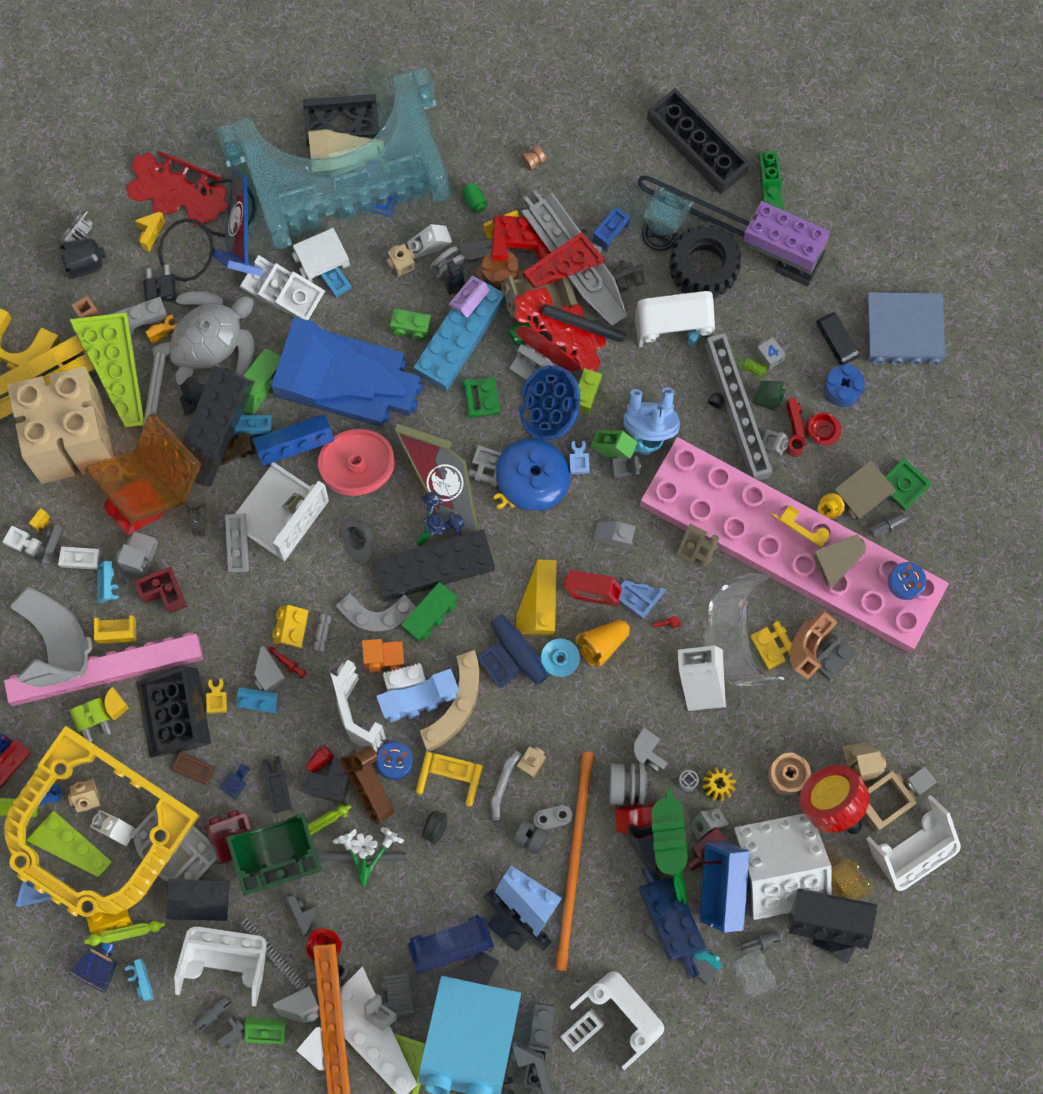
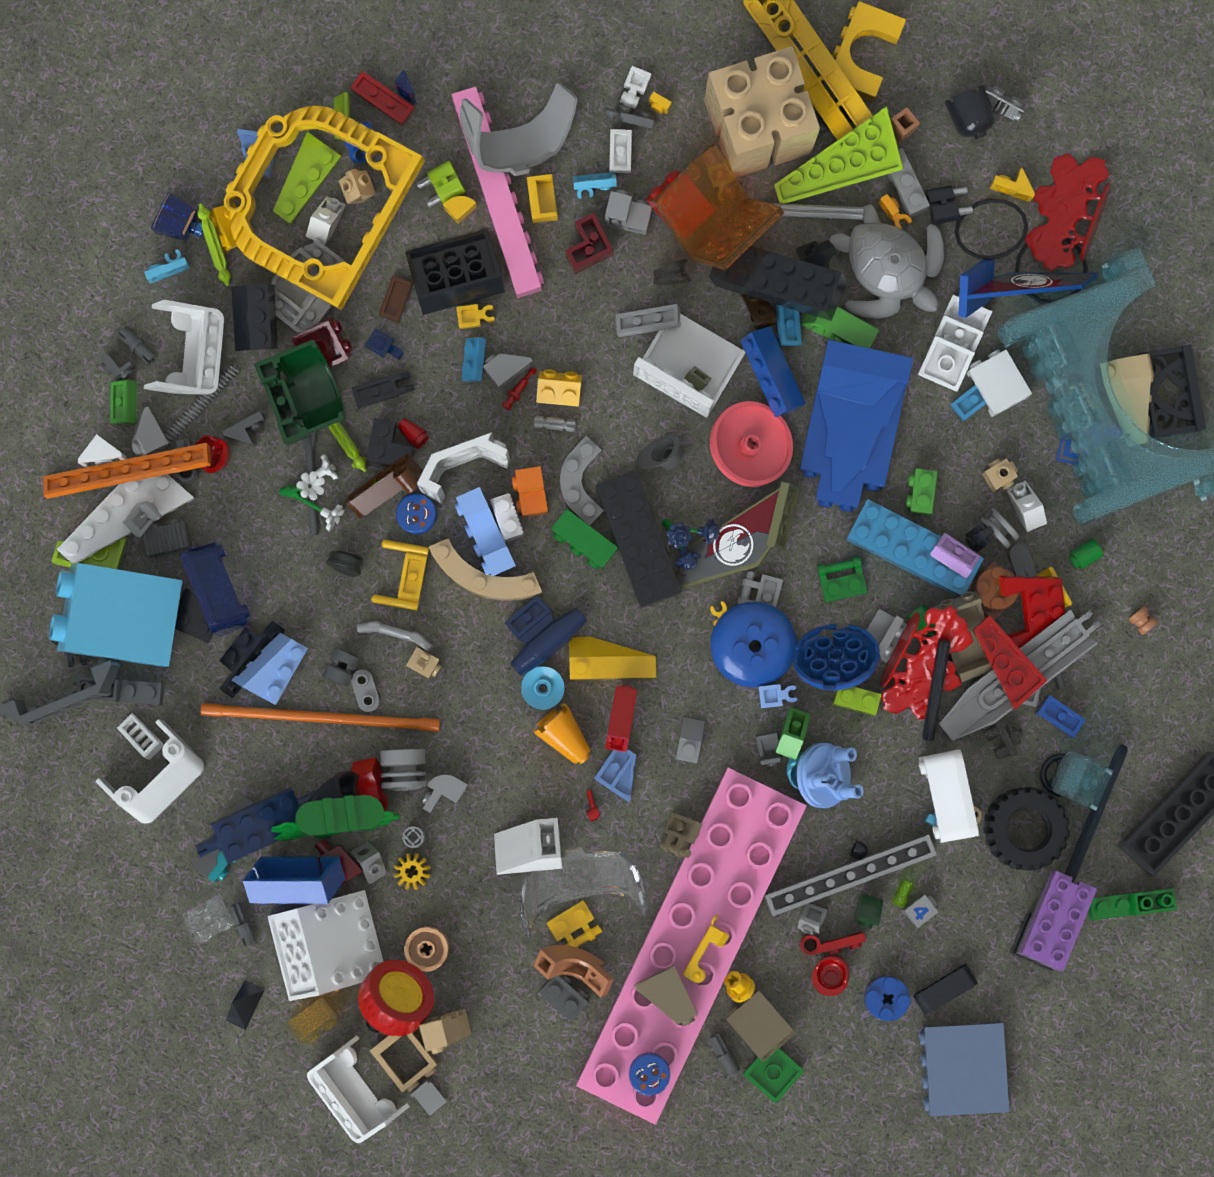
camera: 85 degrees right, 10 degrees up
black slope [789,889,878,949] -> none

